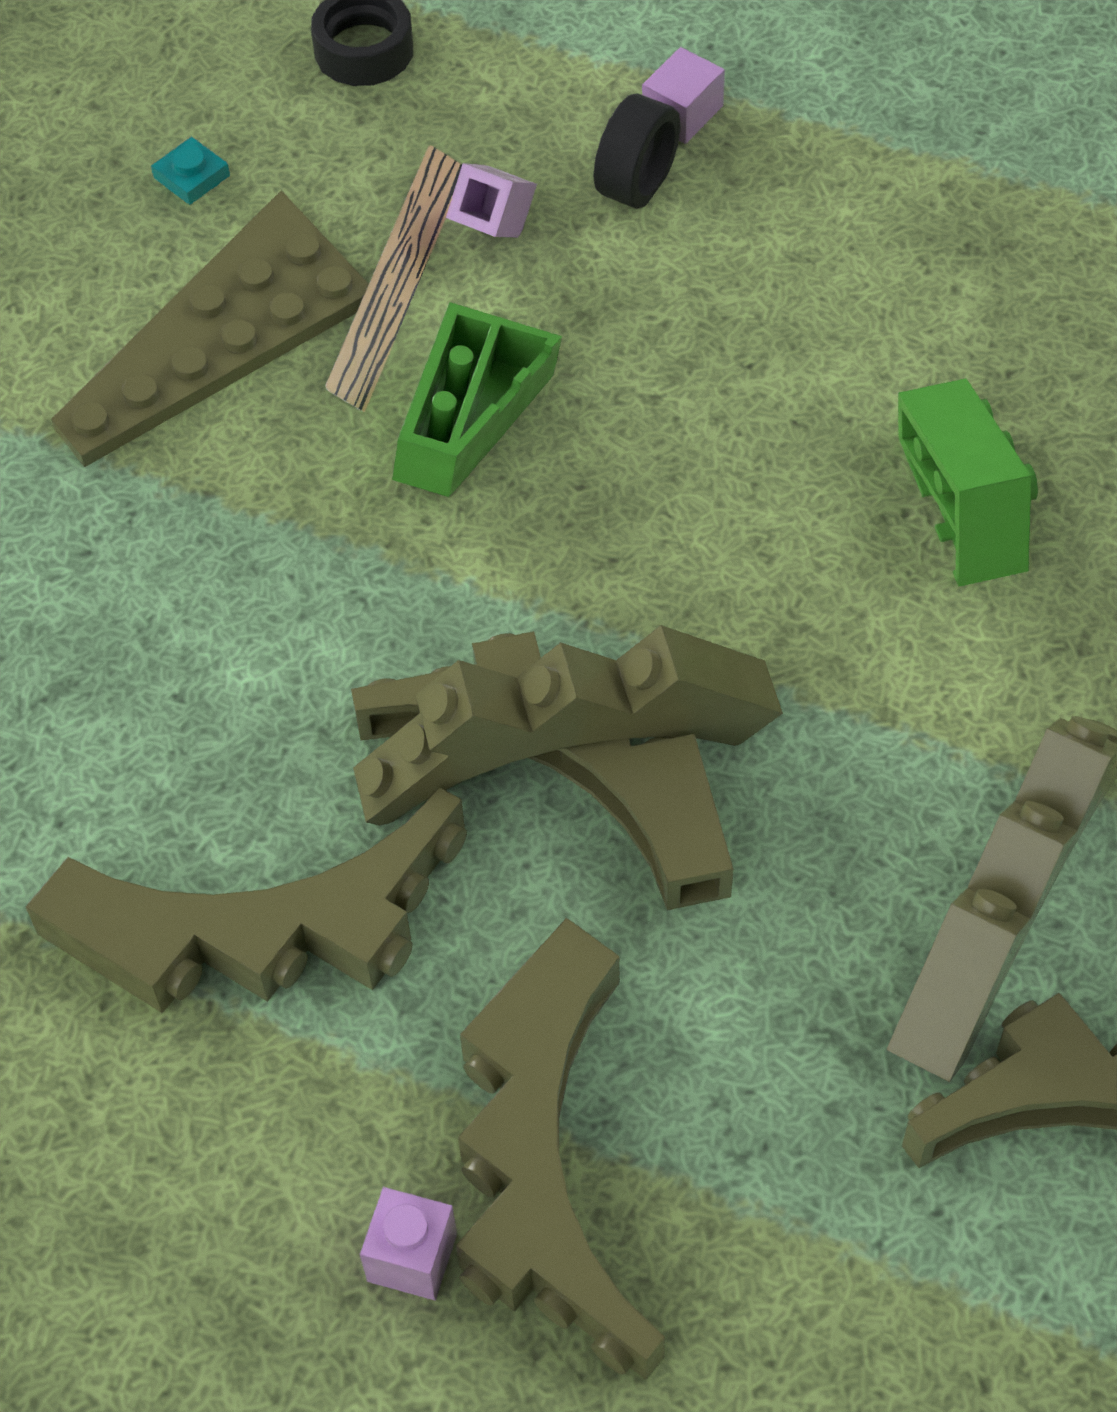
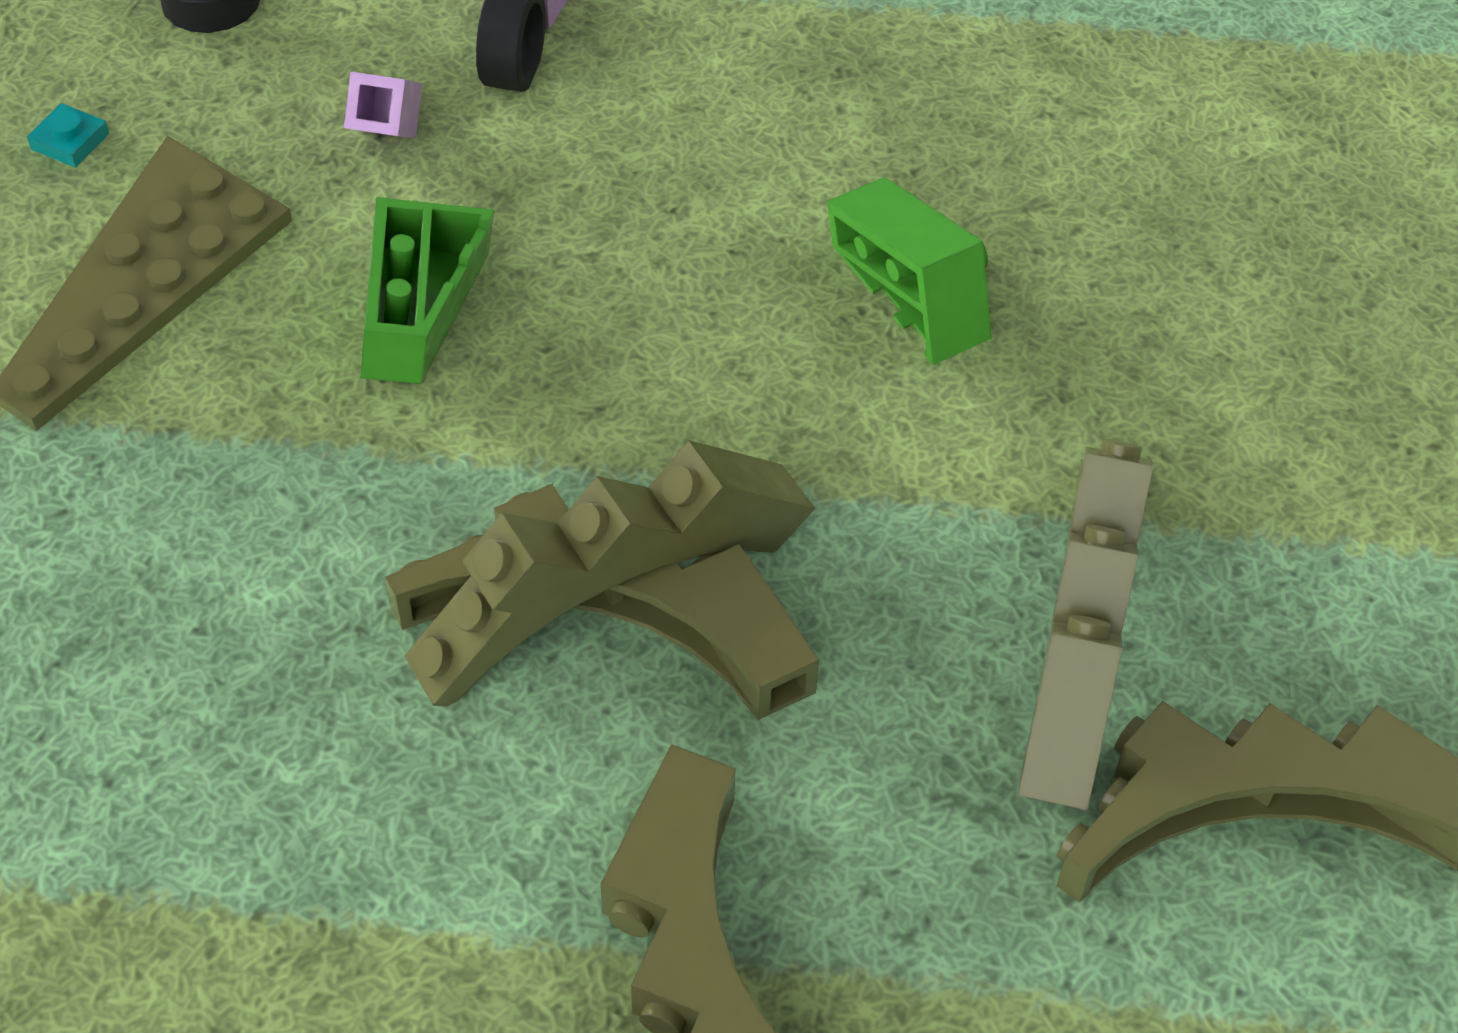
camera: 20 degrees left, 5 degrees down
olive arch [25,787,467,1013] -> none
tan sticker [326,146,462,412] -> none

